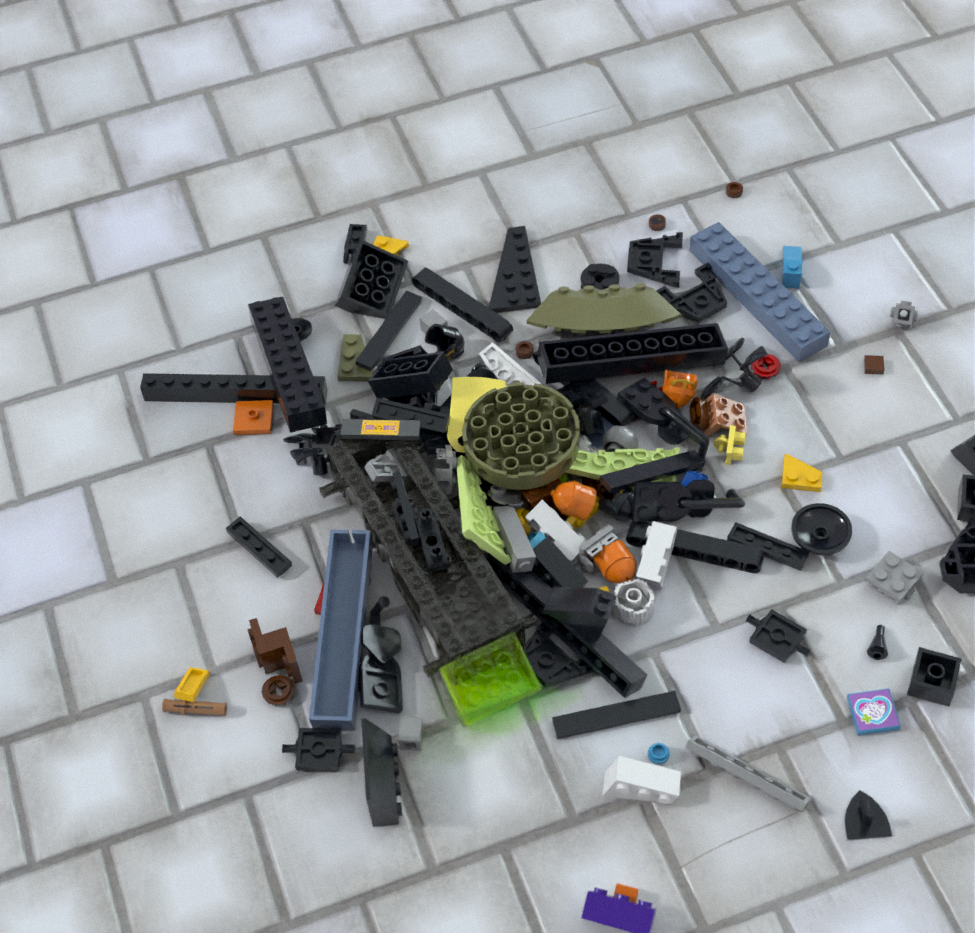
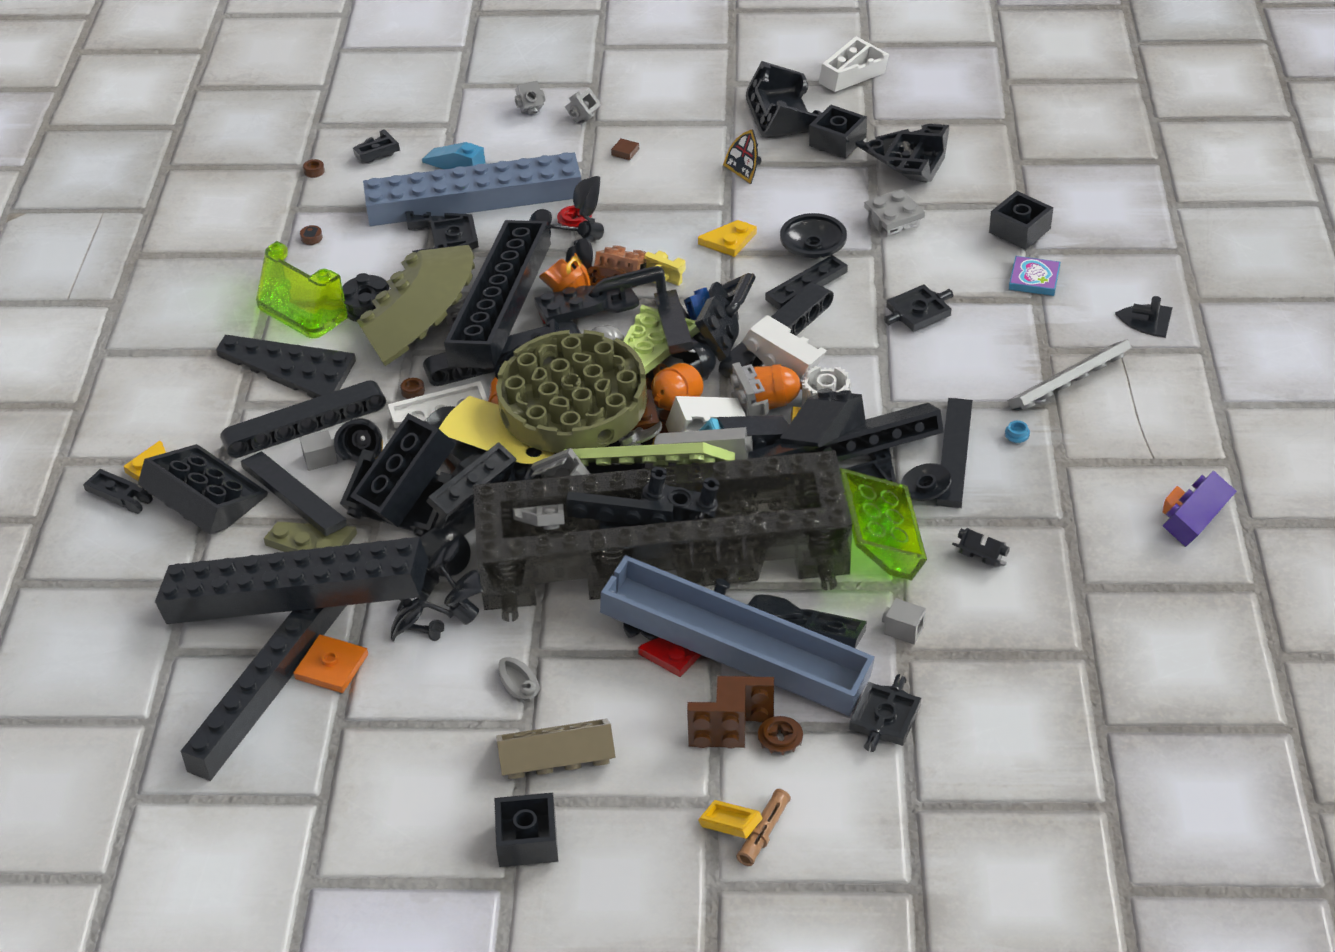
camera: 70 degrees left, 10 degrees down
black plate [226,516,292,578] -> none
dark grey tile [341,419,421,440] -> none
black slope [361,718,403,827] -> none
white wedge [602,756,681,804] -> none
black wing [627,232,683,287] -> none
black cone [867,625,888,660] -> none
none -> clear neon green windscreen [256,241,347,338]
none -> black wing [353,129,400,163]
none -> black brick [494,792,558,867]
none -> dark tan slope [496,718,616,779]
none -> light grey arm [499,657,540,700]
none -> light grey brick [514,81,545,114]
none -> shield [723,129,762,184]
none -> black dish [901,463,951,501]
none -> black hinge [952,528,1010,567]

